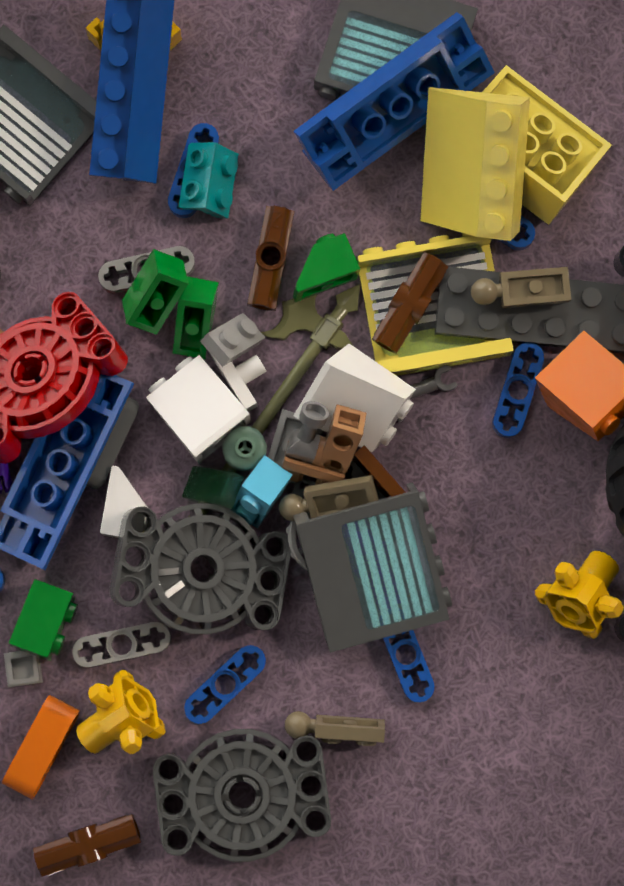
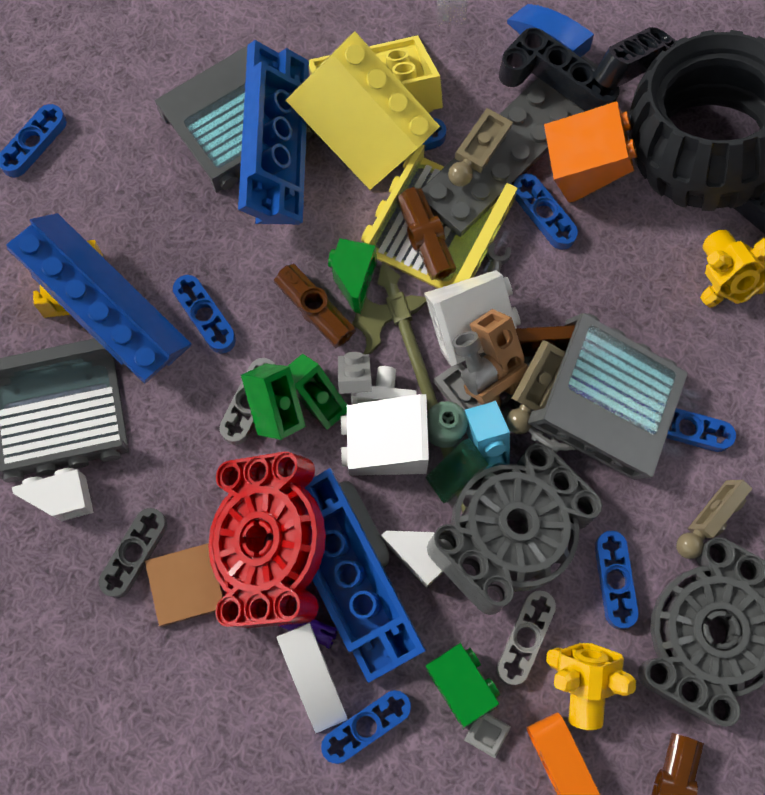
camera: 50 degrees left, 10 degrees down
teal bracket [179,142,239,219] -> none

